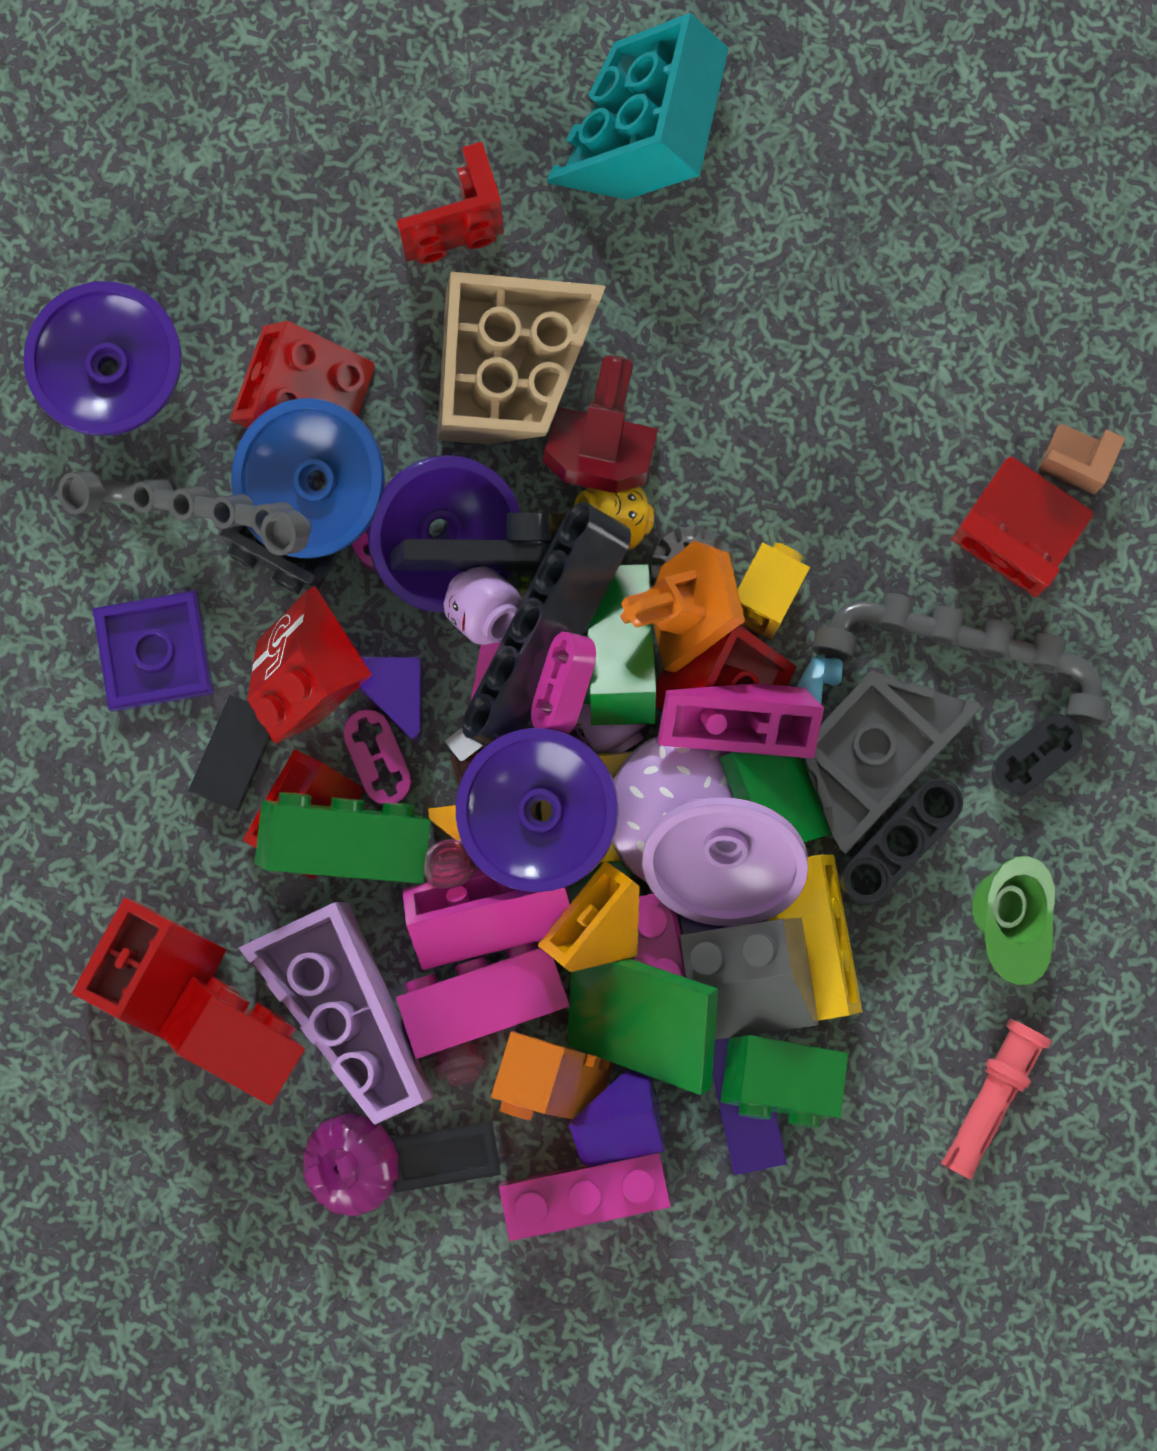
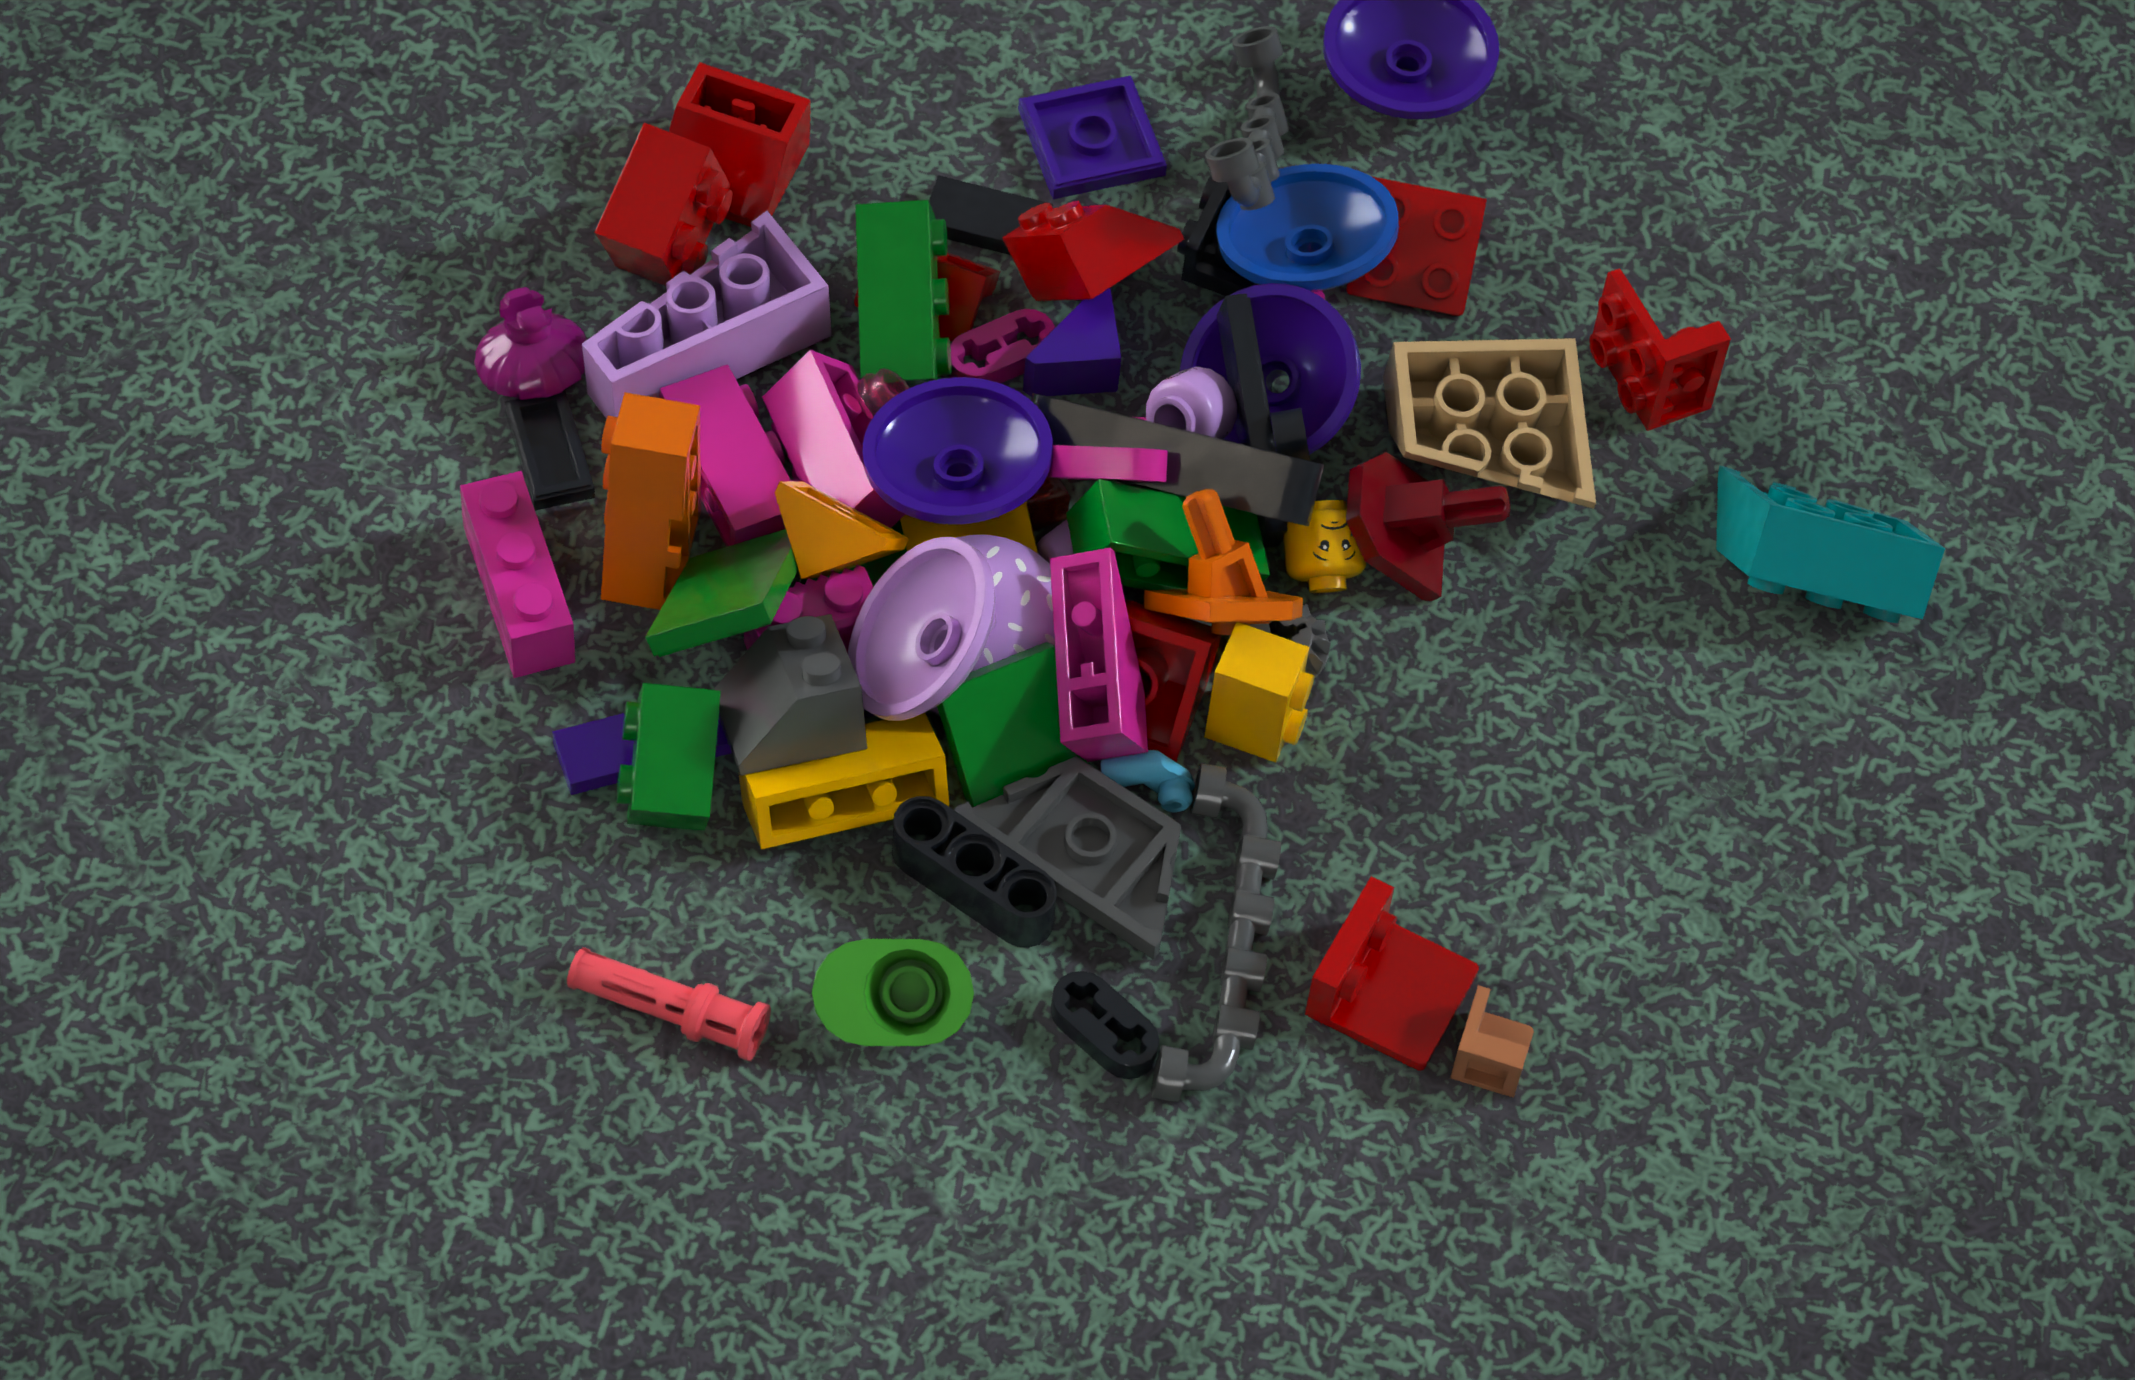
camera: 80 degrees right, 25 degrees down
dark purple slope [569,1068,664,1167] -> none

